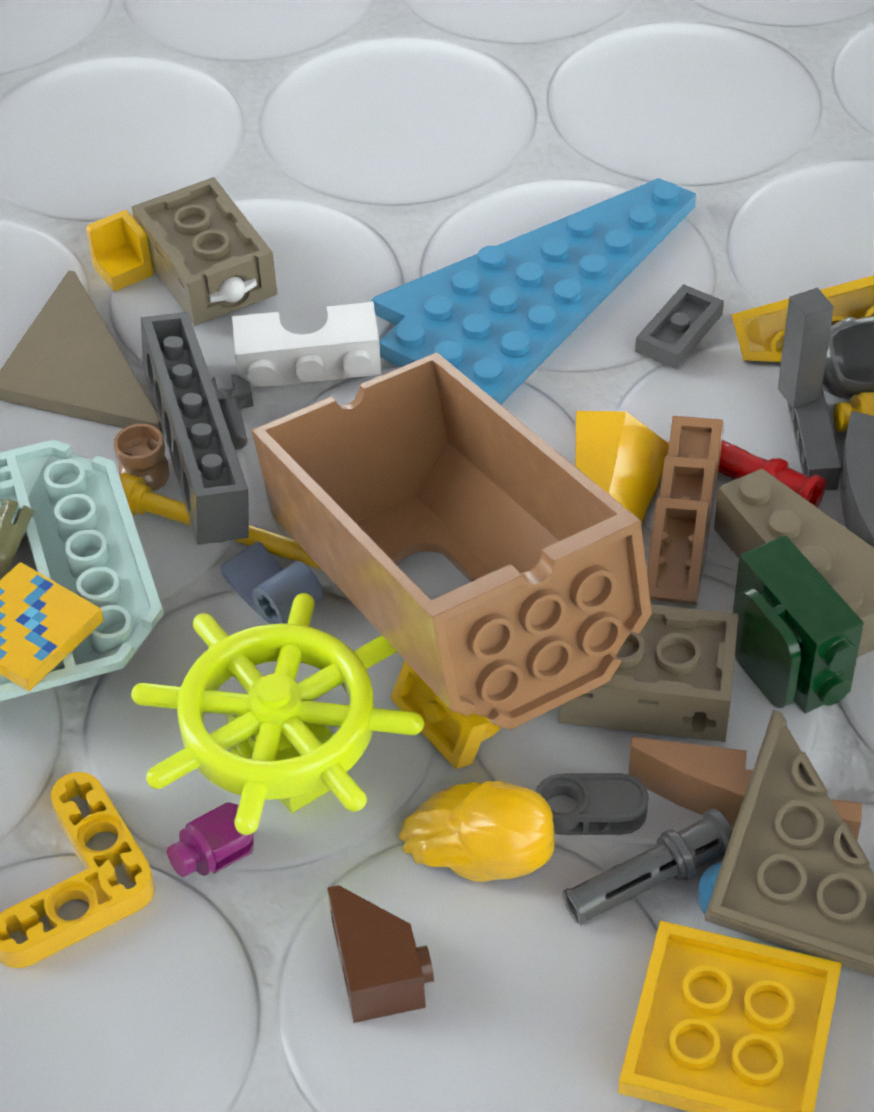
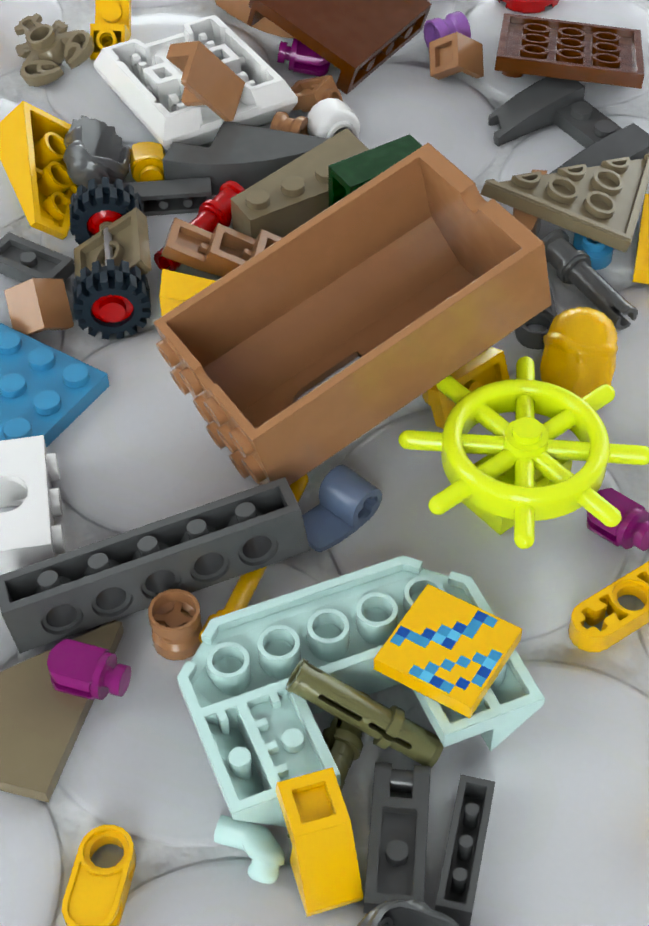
camera: 95 degrees left, 0 degrees up
dark grey piece [778,288,834,408] -> none
none -> medium nougat panel [4,278,74,336]
none -> magenta arm [47,639,131,700]
none -> plate [69,177,152,340]

